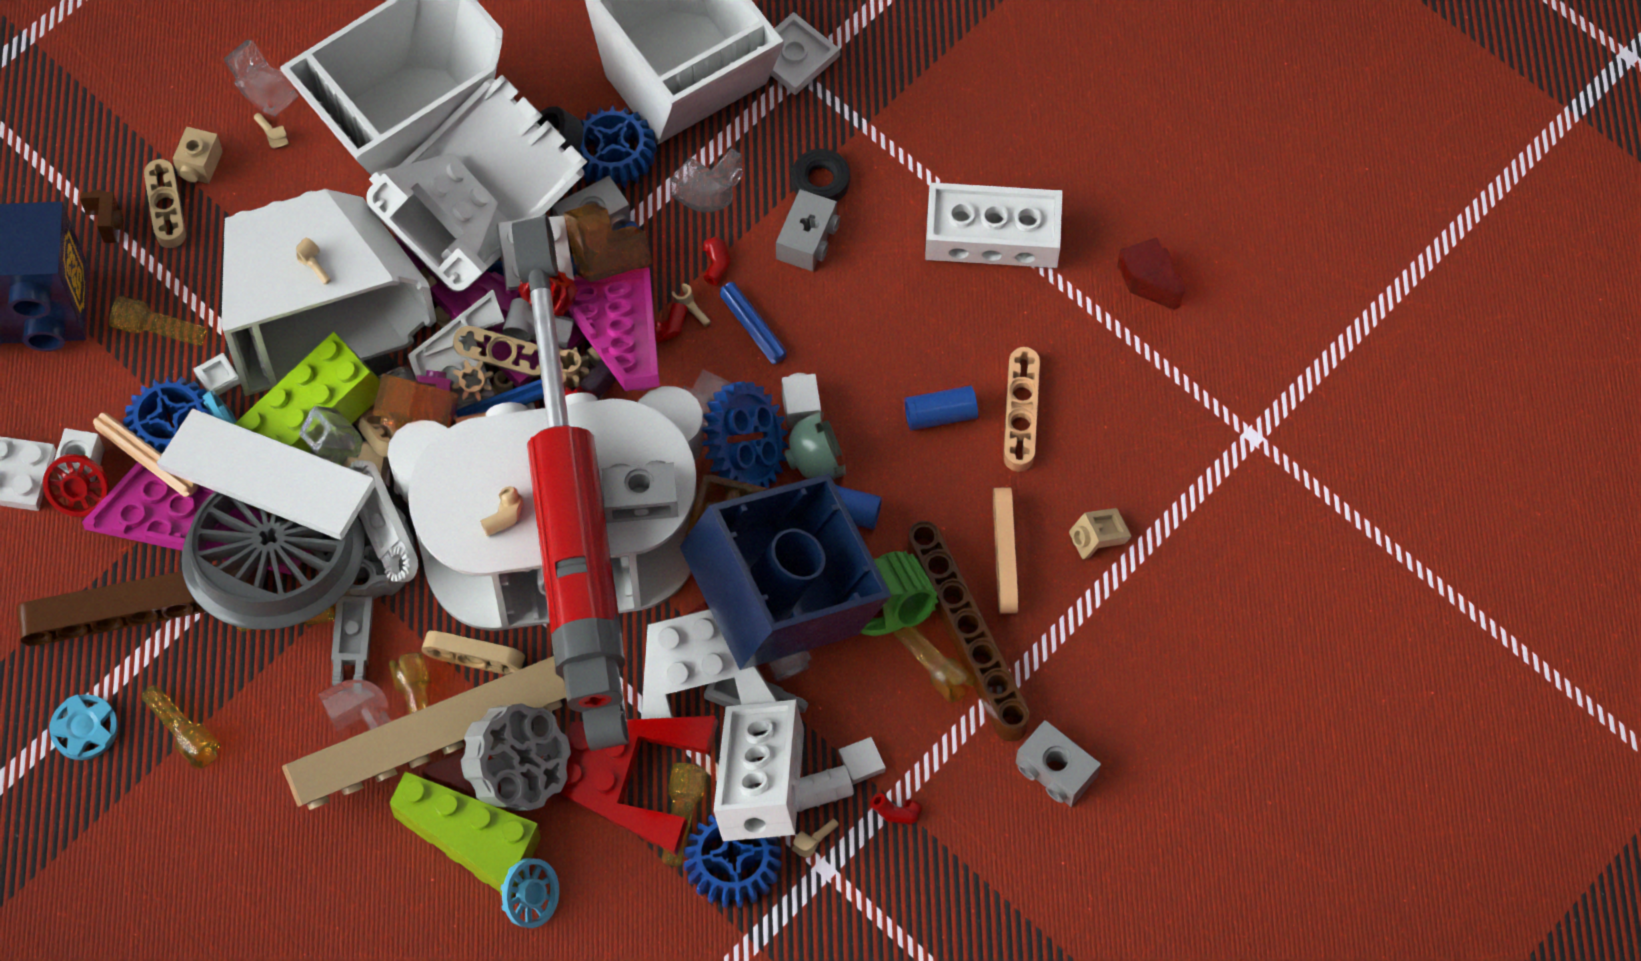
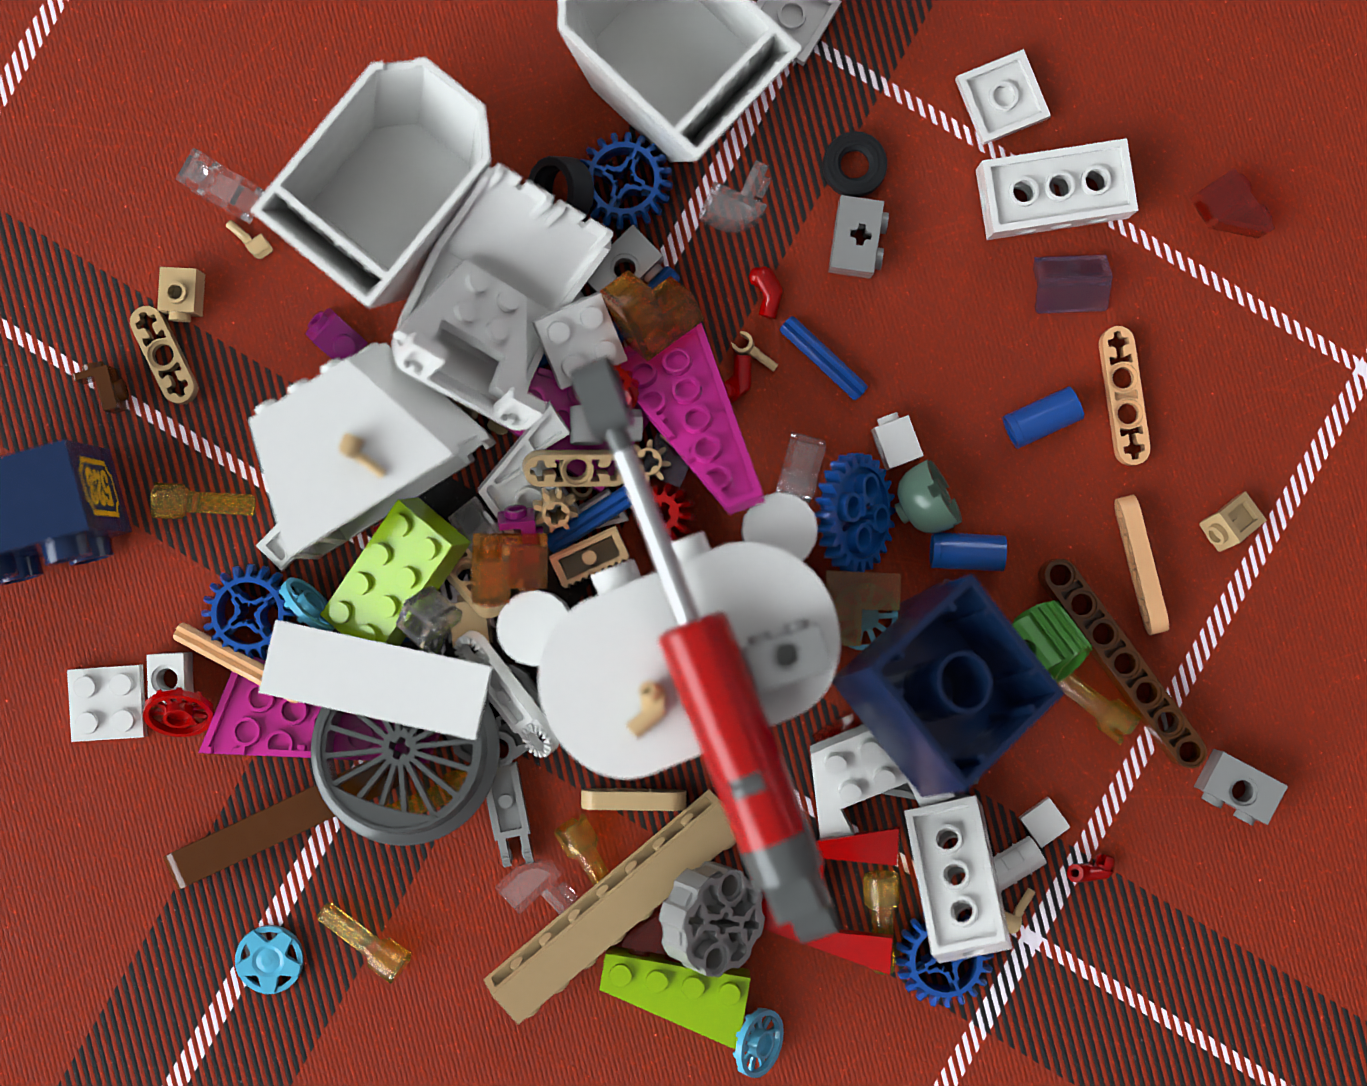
camera: 15 degrees left, 25 degrees up
none -> white plate [955,49,1051,145]
none -> clear purple panel [1033,255,1113,314]

